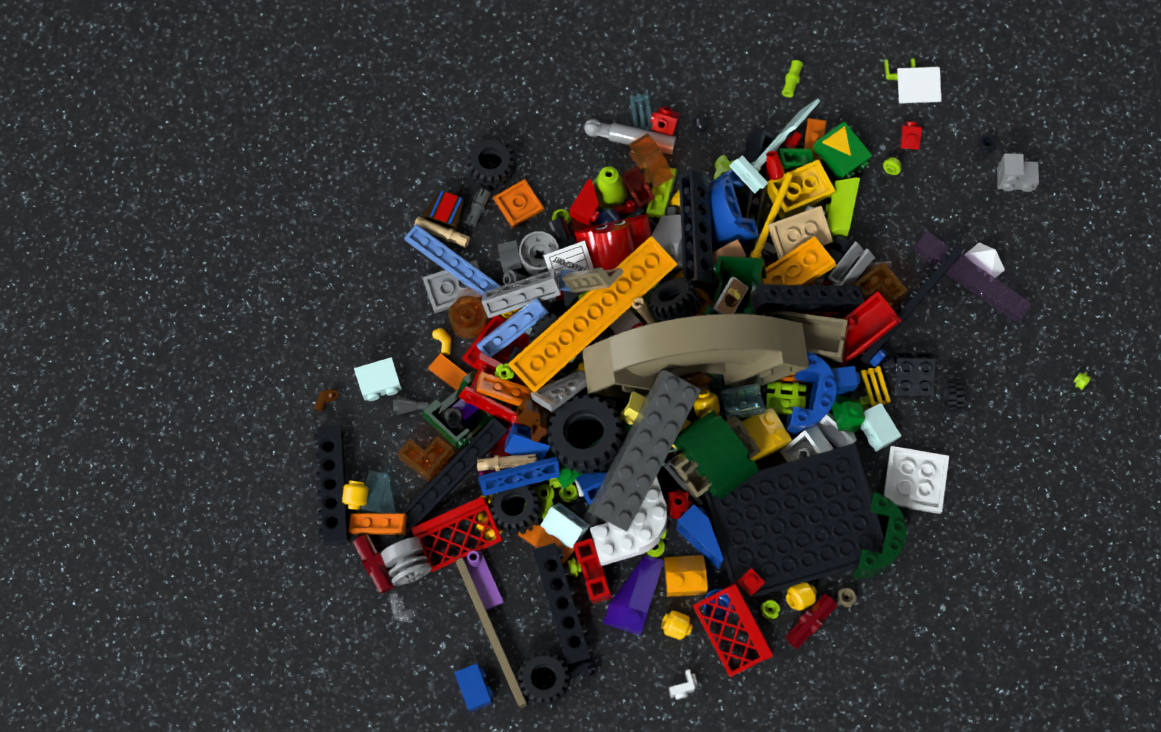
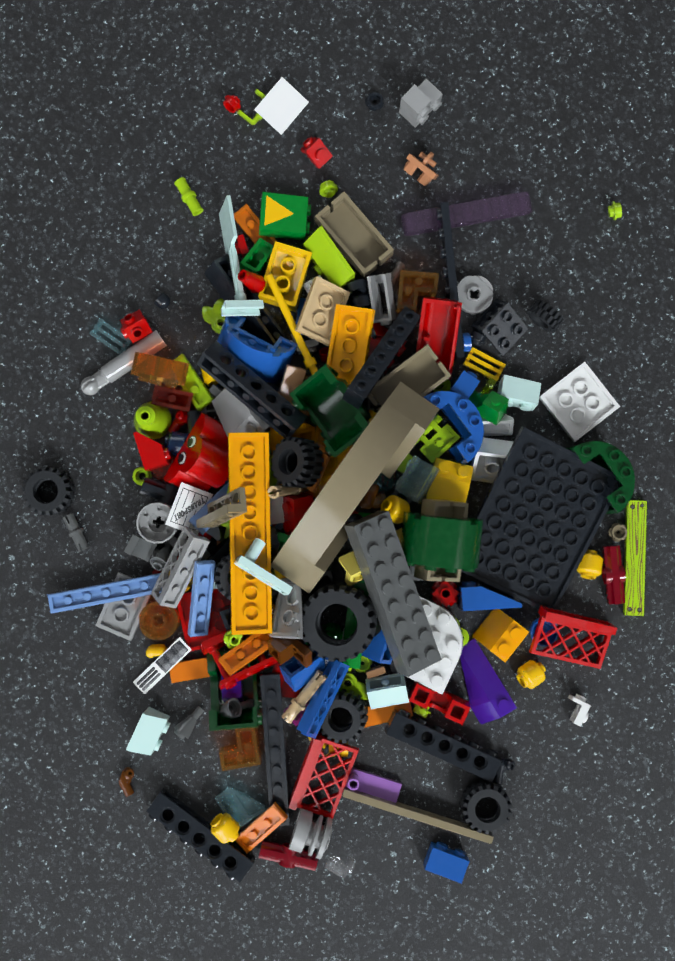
camera: 55 degrees left, 15 degrees up
tan pin [414,216,470,248] -> none
torso [424,185,465,232] -> none
orange tile [493,179,544,228] -> none
tile [712,277,748,314] -> none
red plate [737,568,765,596] -> none
lime plate [760,600,780,619] -> none
white slope [965,243,1005,282] -> none
none -> sticker [133,637,192,694]
none -> red plate [223,95,241,113]
none -> light aqua piece [234,538,293,596]
none -> dark tan piece [315,192,394,279]
none -> medium nougat tile [365,664,386,679]
none -> nougat hips [403,152,439,186]
none -> light grey plate [457,275,493,315]
none -> lime tile [623,500,647,616]

